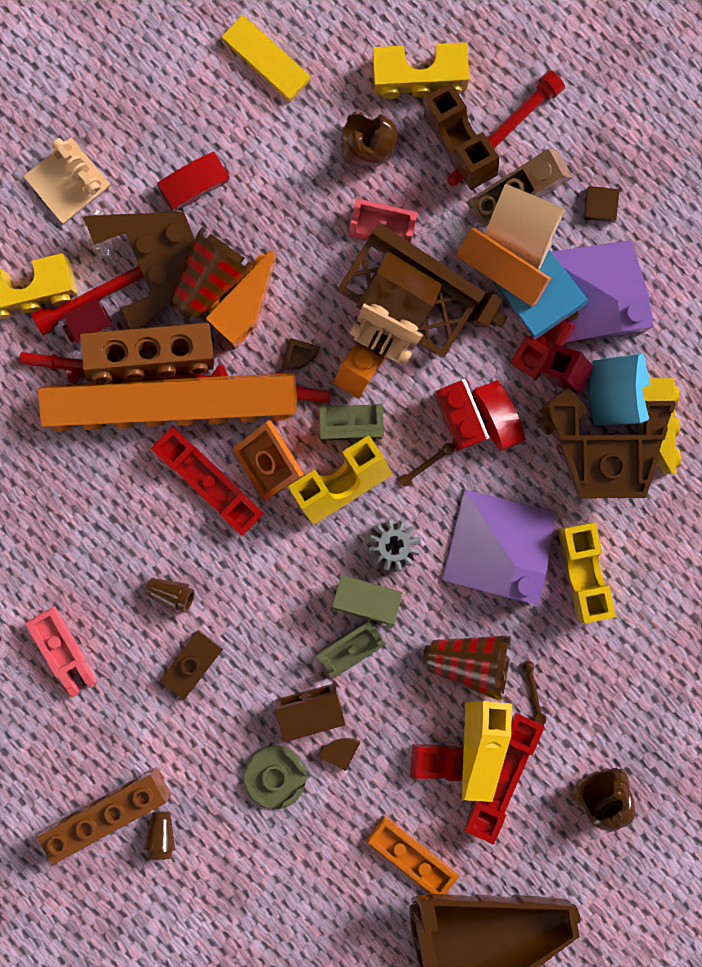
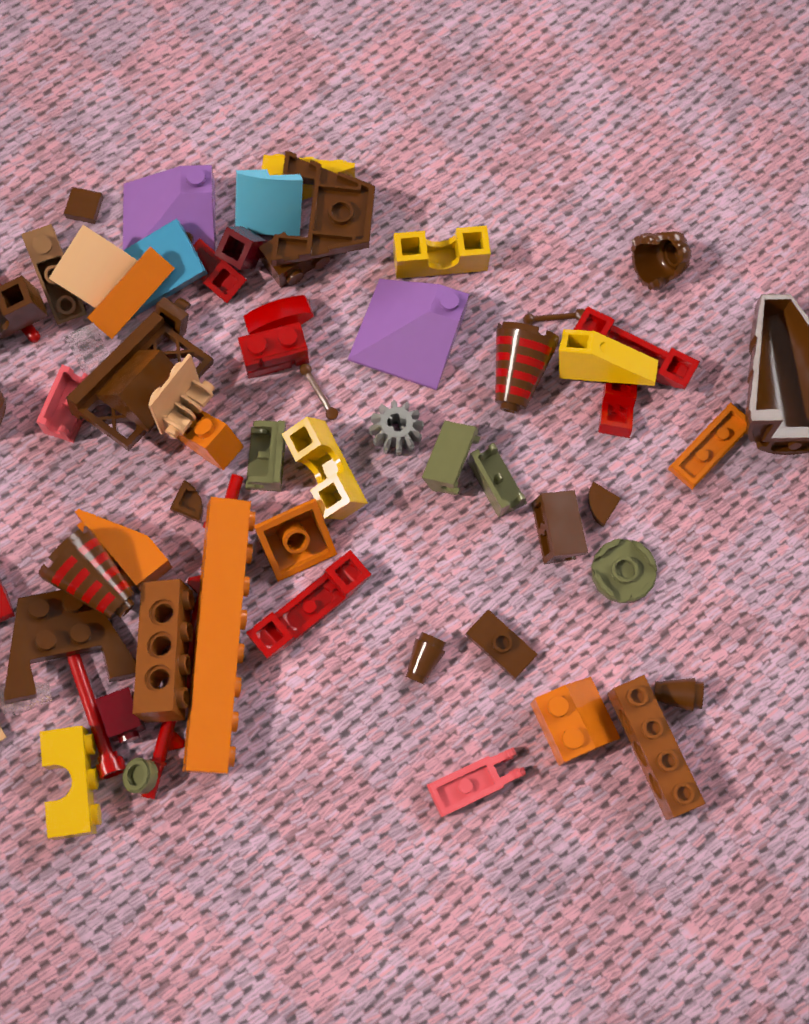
camera: 90 degrees left, 15 degrees down
none -> olive tile [123,758,158,794]
none -> orange slope [530,677,621,766]

